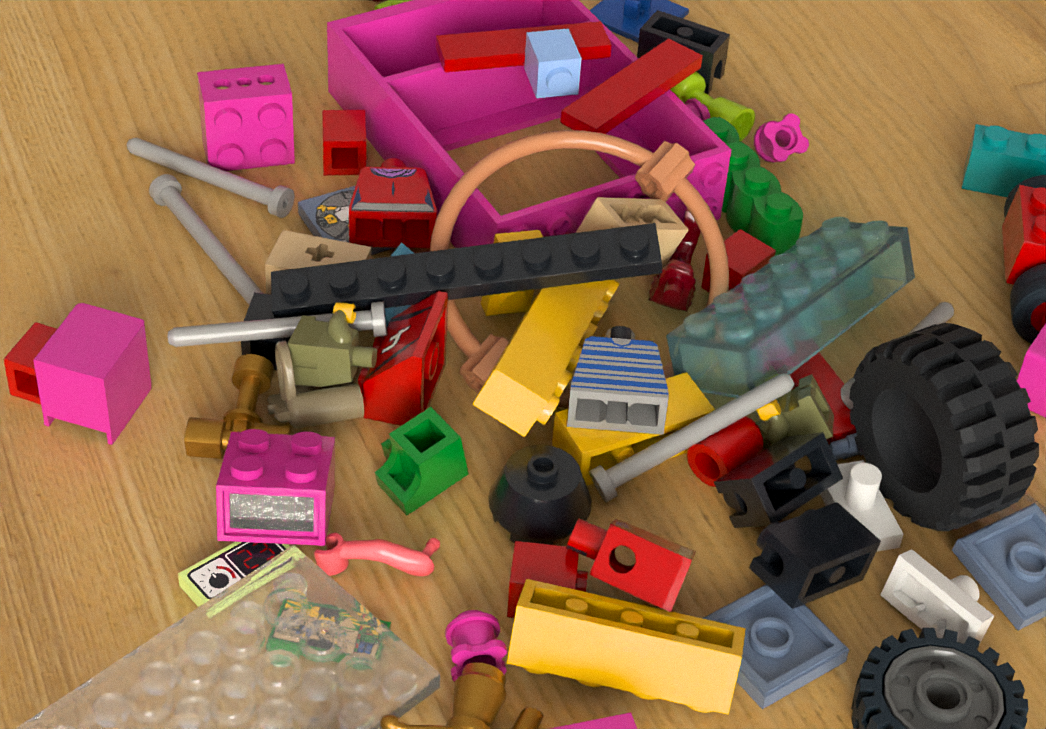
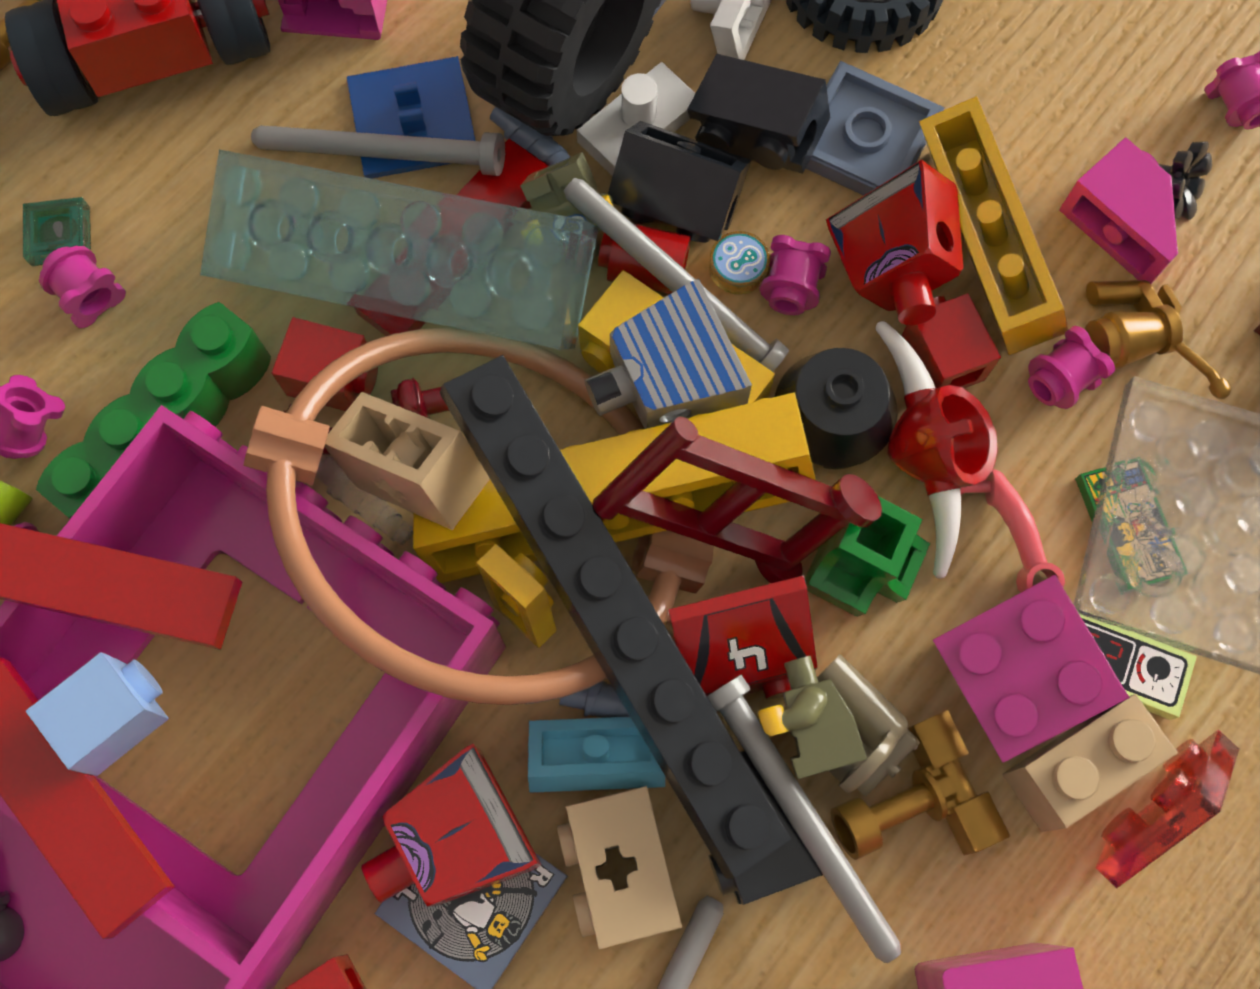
camera: 115 degrees left, 30 degrees up
none -> clear green tile [23,197,91,266]
none -> dark pink brick [39,246,126,328]
none -> dark red piece [593,417,882,583]
none -> tile [709,231,770,294]
none -> dark pink brick [760,235,831,315]
none -> red helmet [876,321,998,579]
none -> tan brick [1002,694,1178,832]
none -> clear red plate [1095,729,1240,888]

